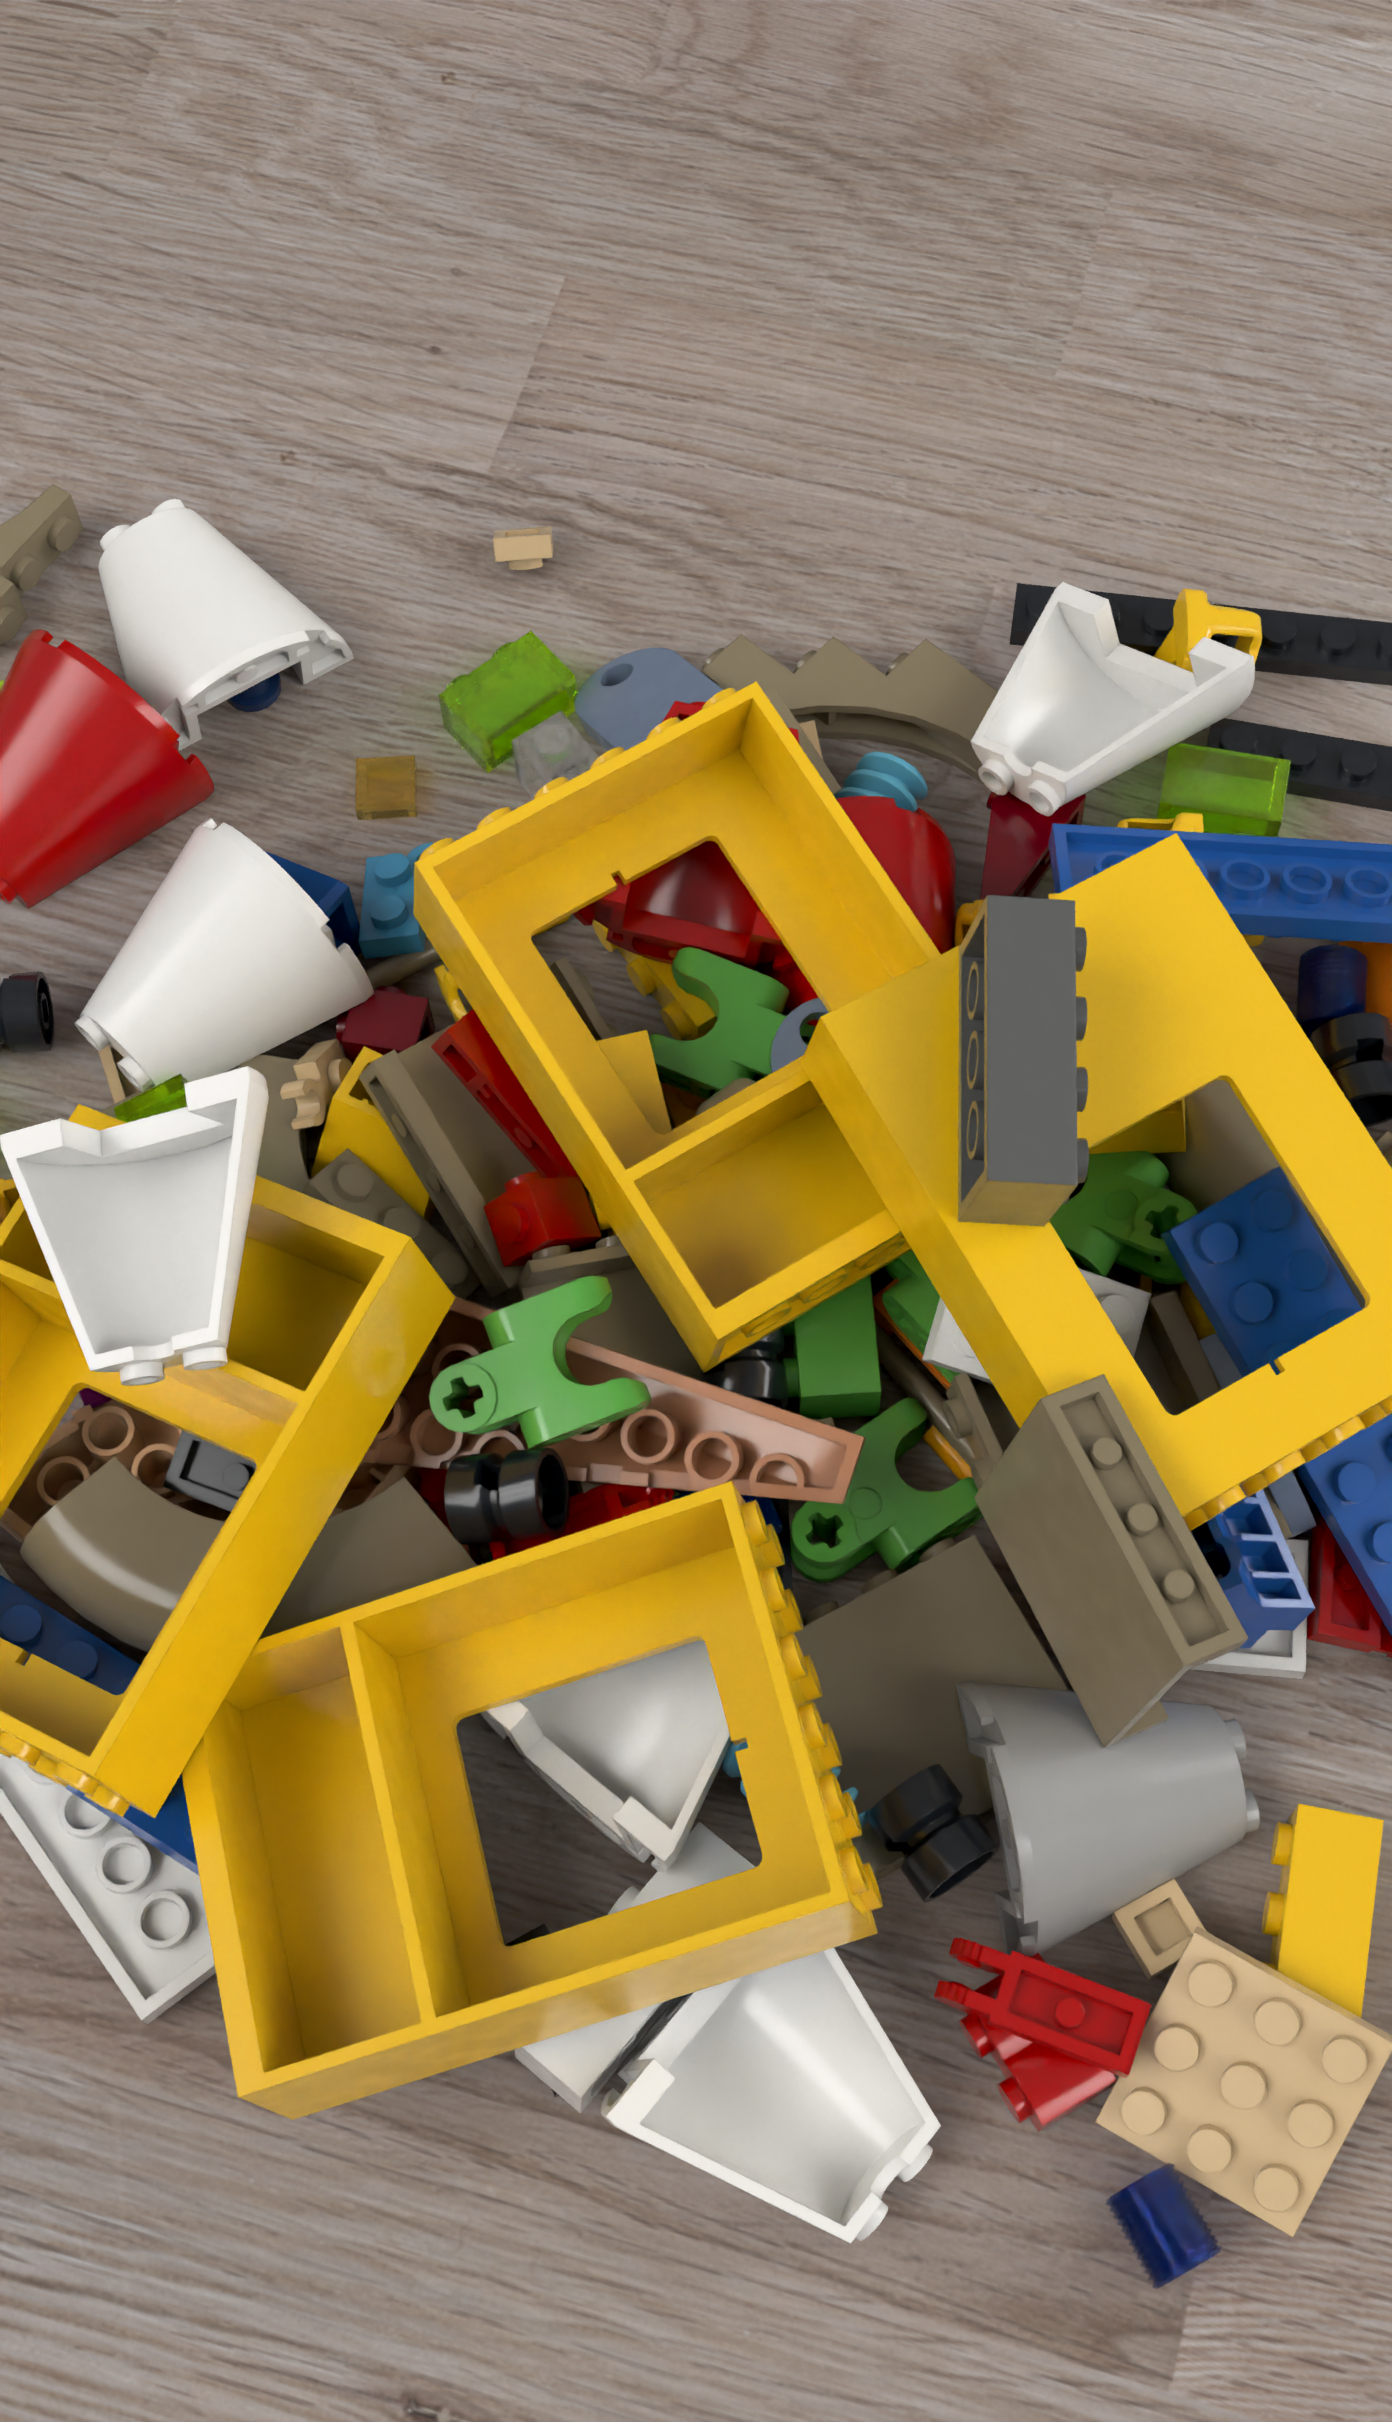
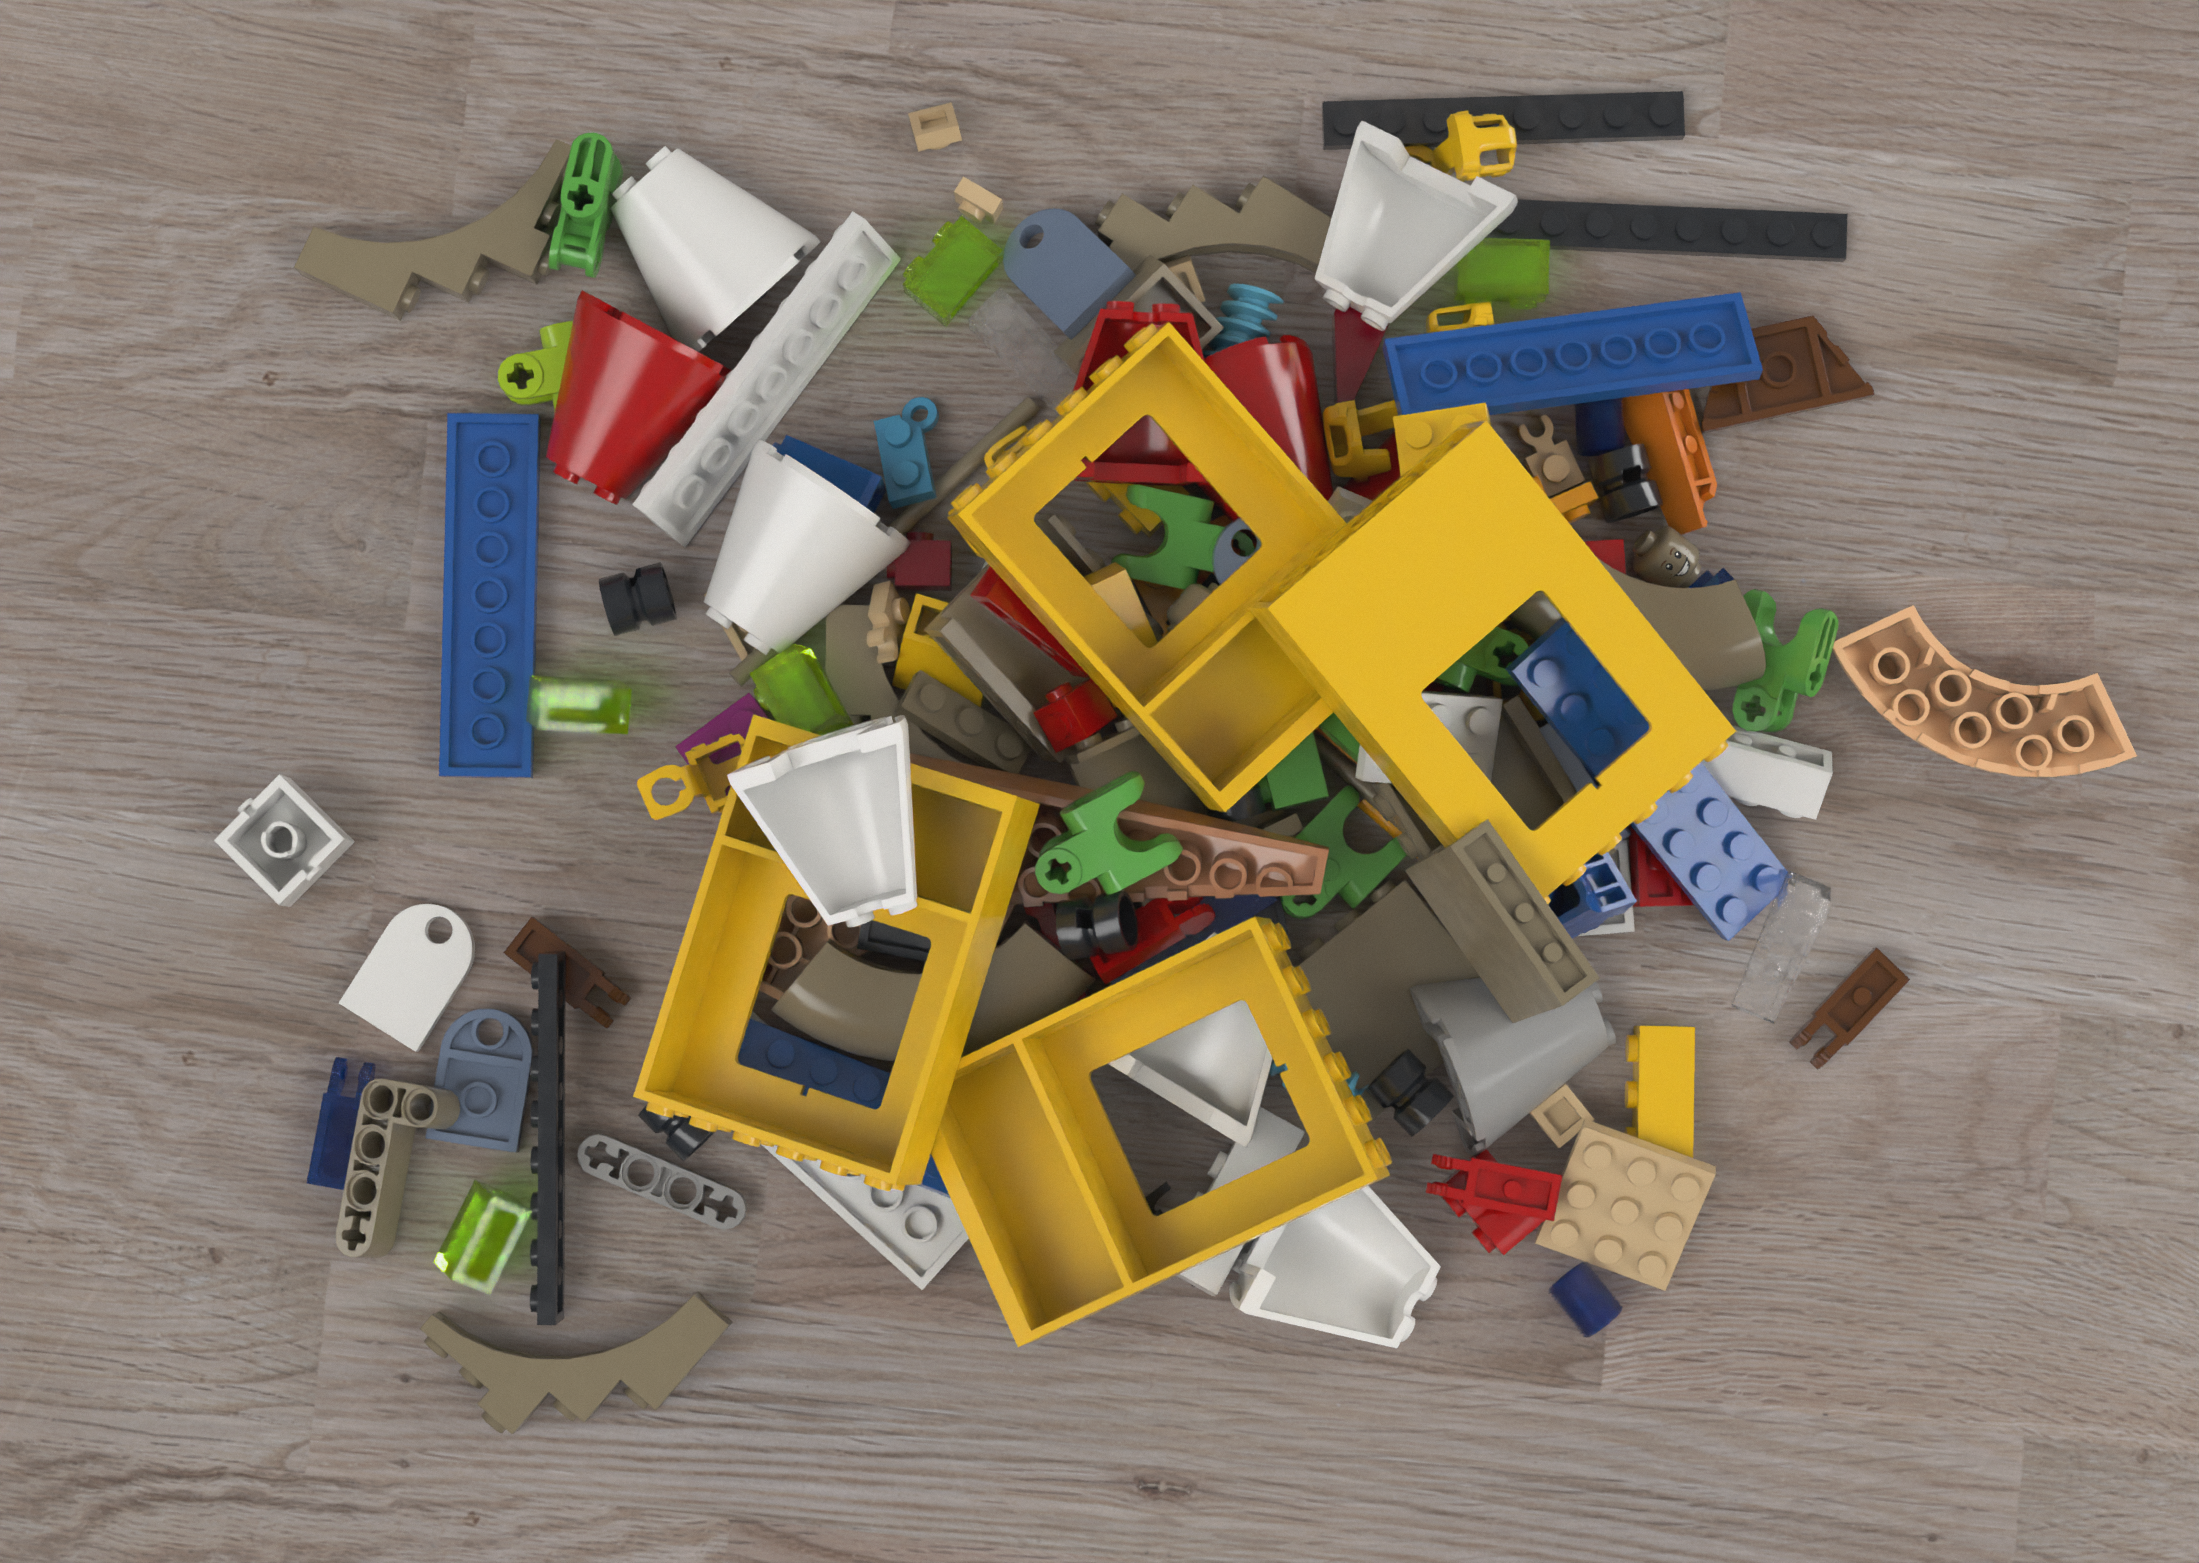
camera: 15 degrees left, 20 degrees up
clear yellow tile [355,755,417,820] -> none
dark grey brick [958,895,1089,1226] -> none
none -> bright green piece [549,133,623,278]
none -> white plate [632,211,901,547]
none -> tan plate [954,176,1003,224]

